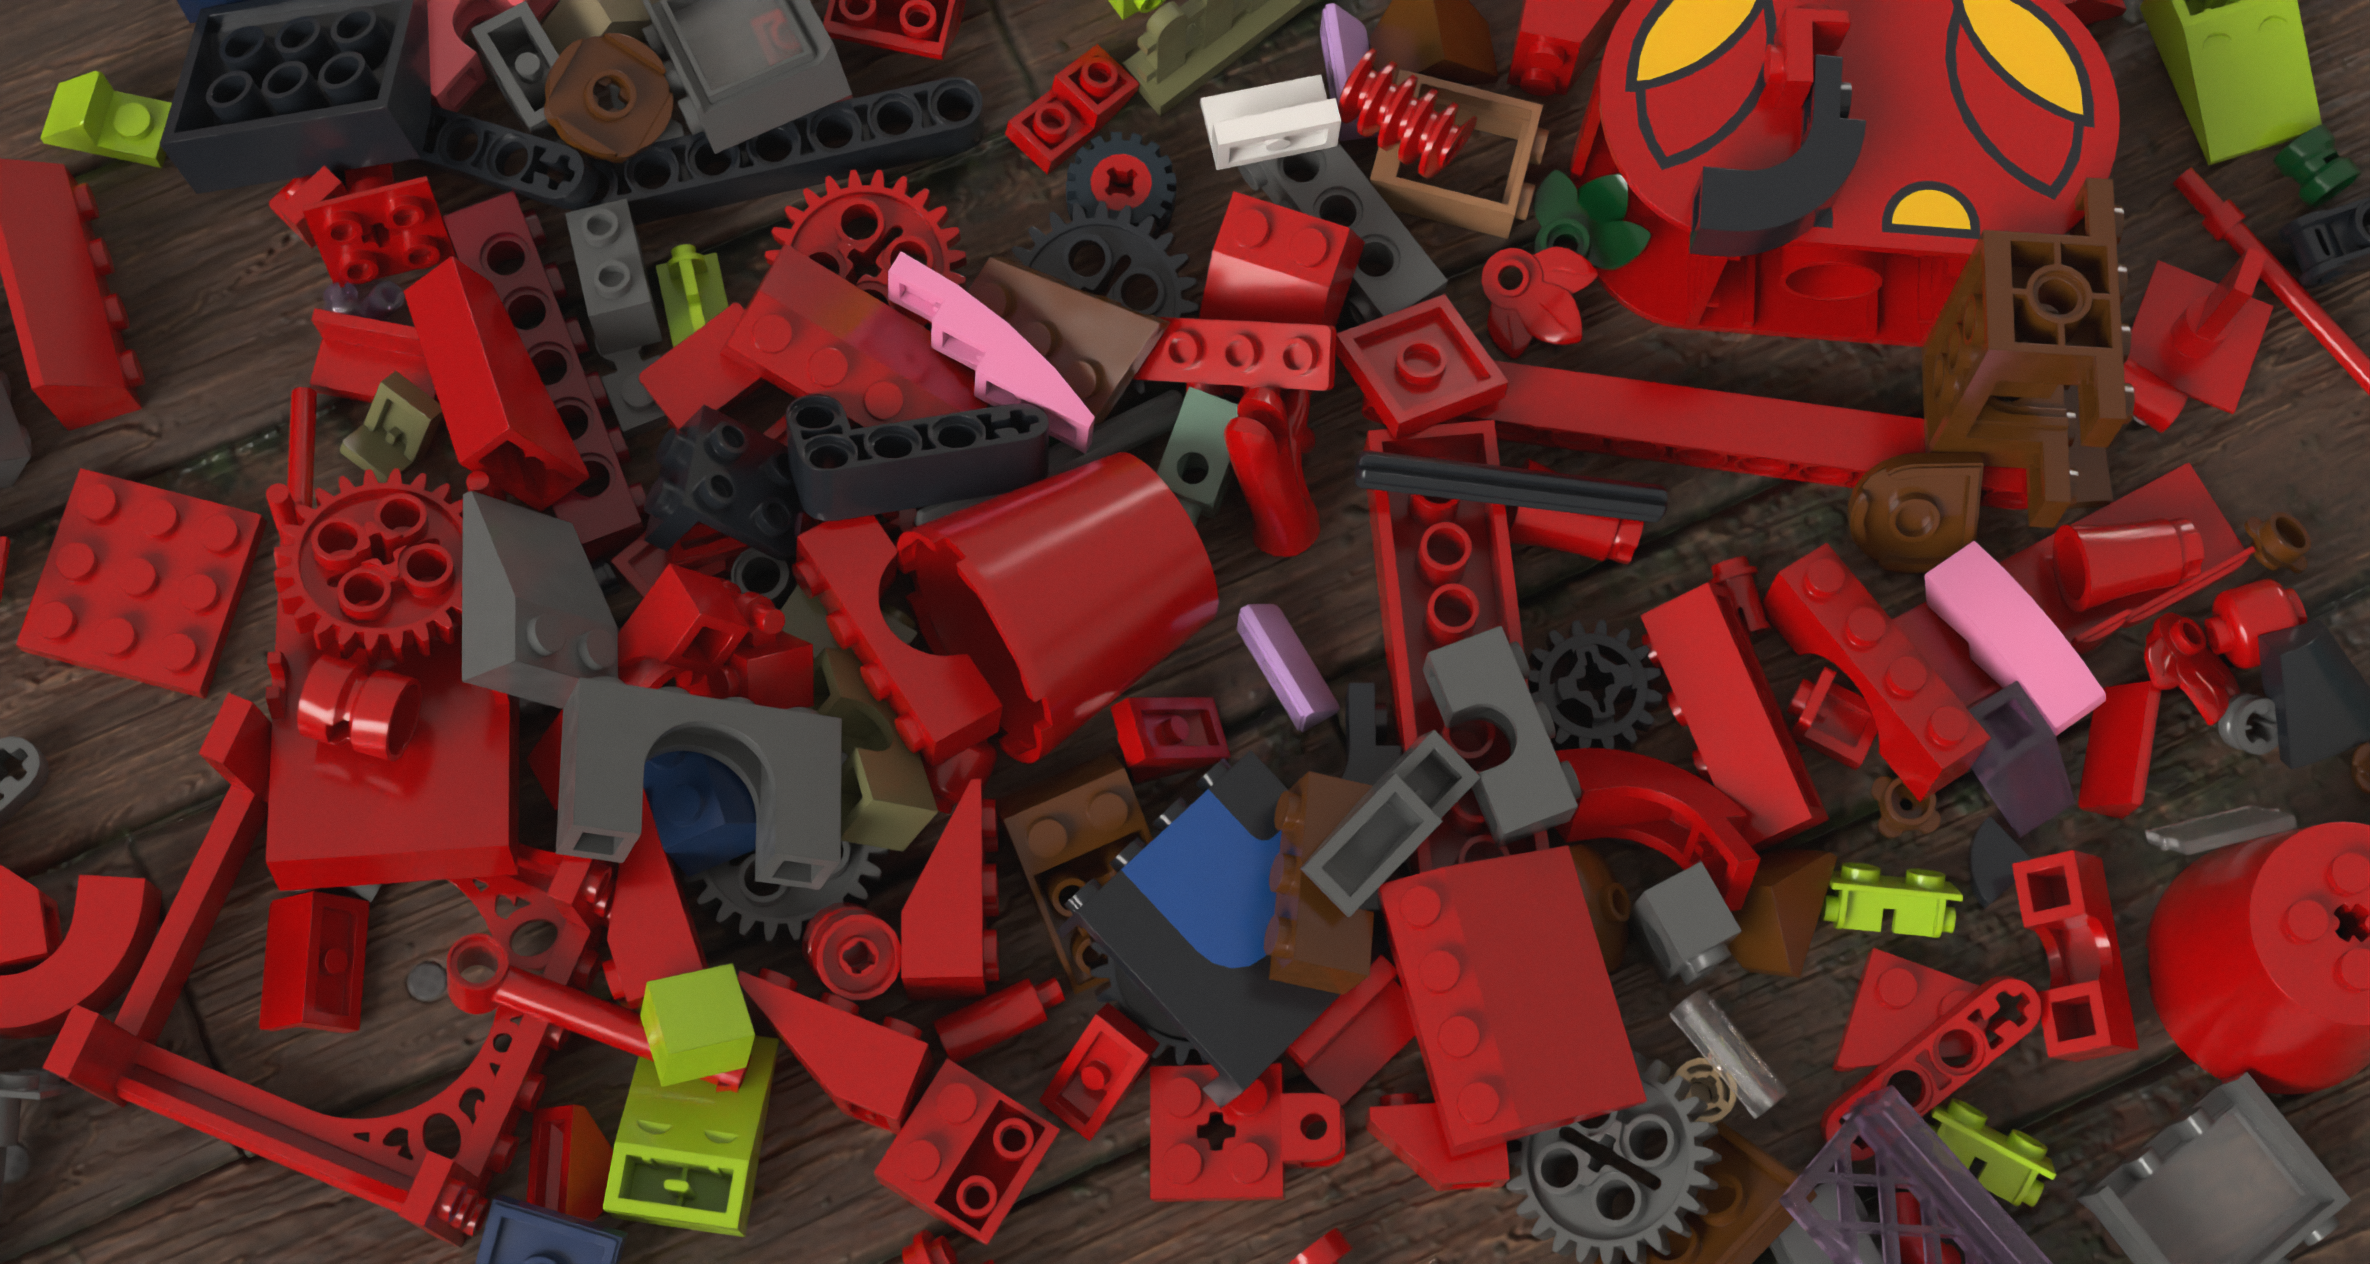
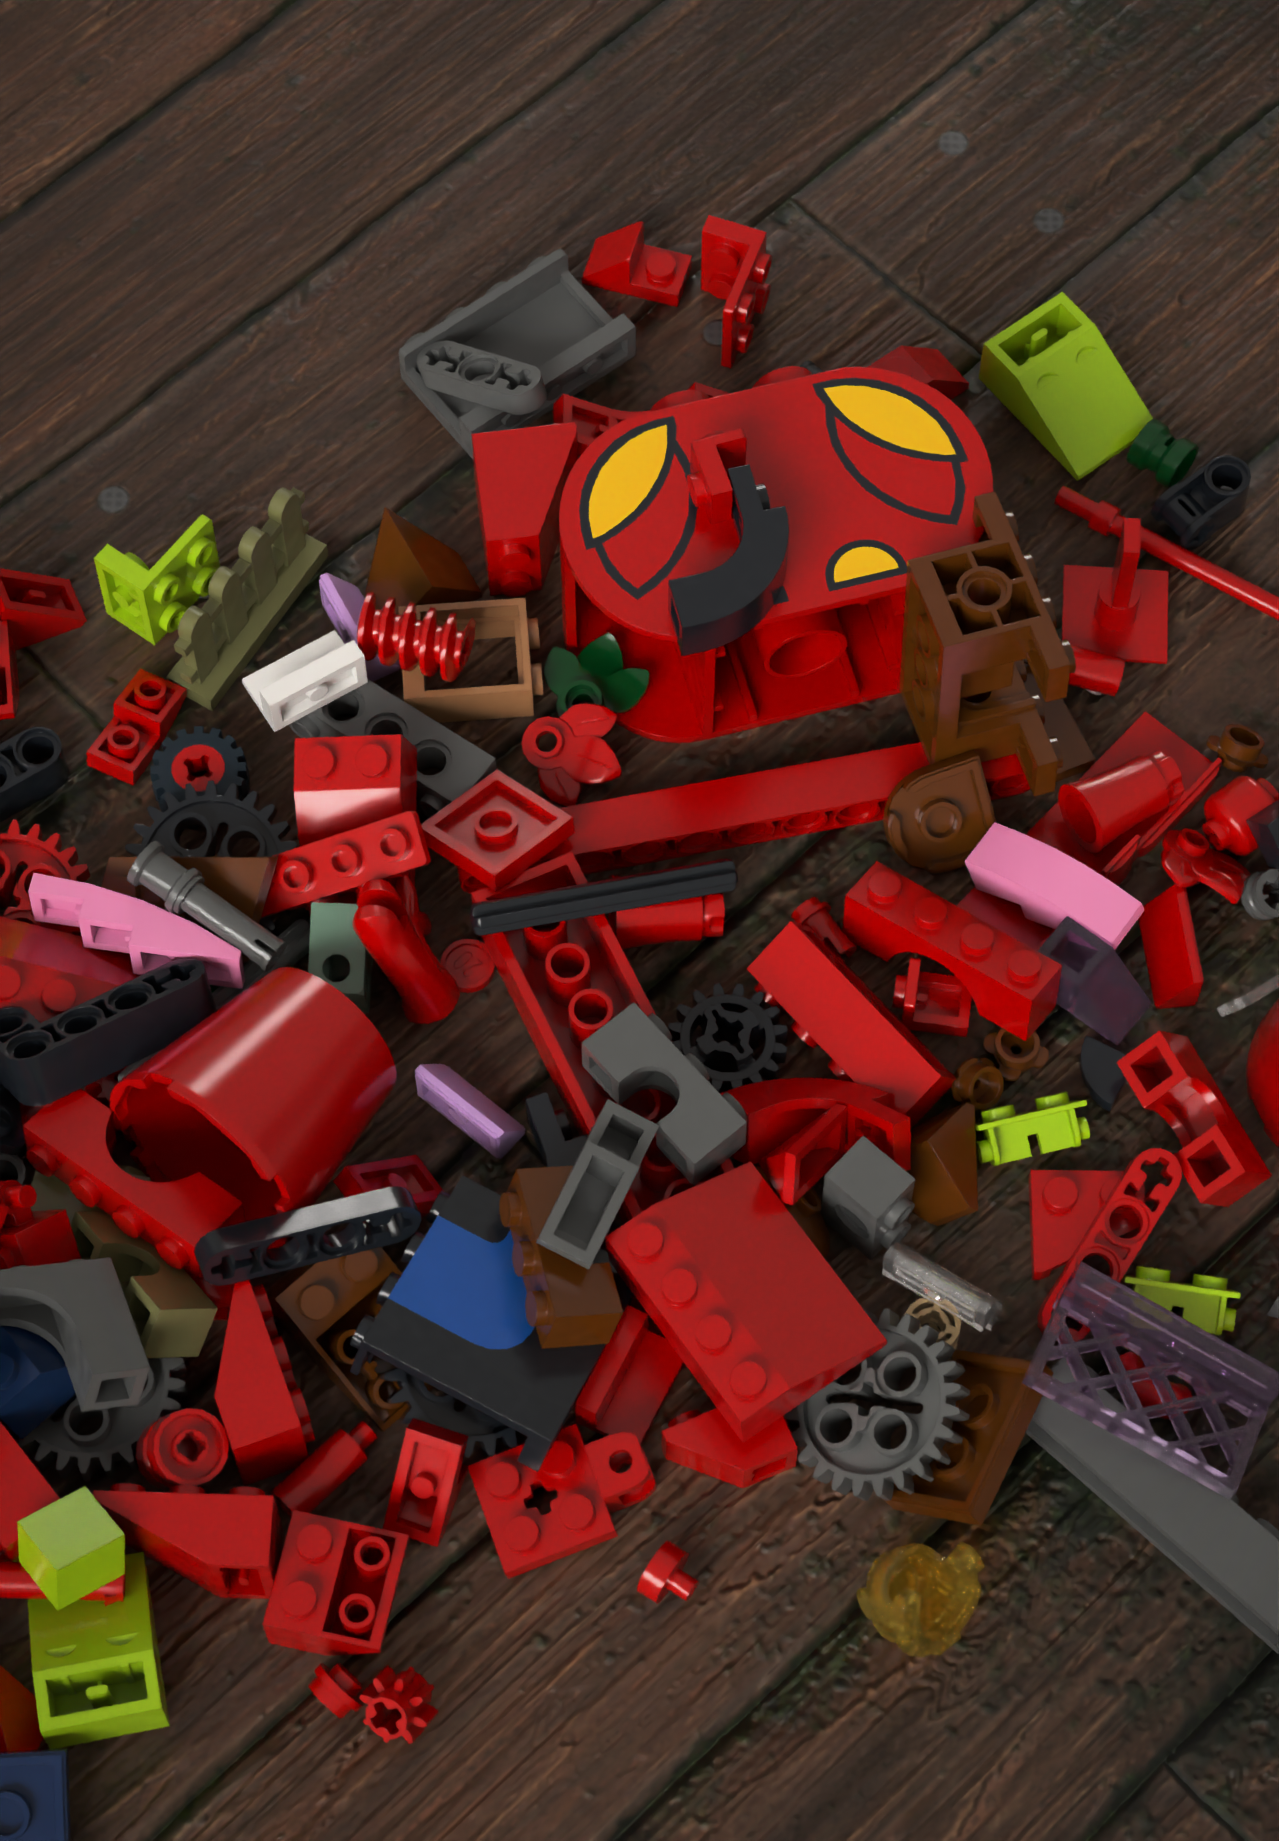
camera: 15 degrees left, 10 degrees down
none -> dark grey pin [127,841,287,972]
none -> black beam [194,1186,422,1286]
none -> red piece [440,939,495,993]
none -> red slope [758,1104,847,1205]
none -> reddish brown plate [952,1057,1004,1110]

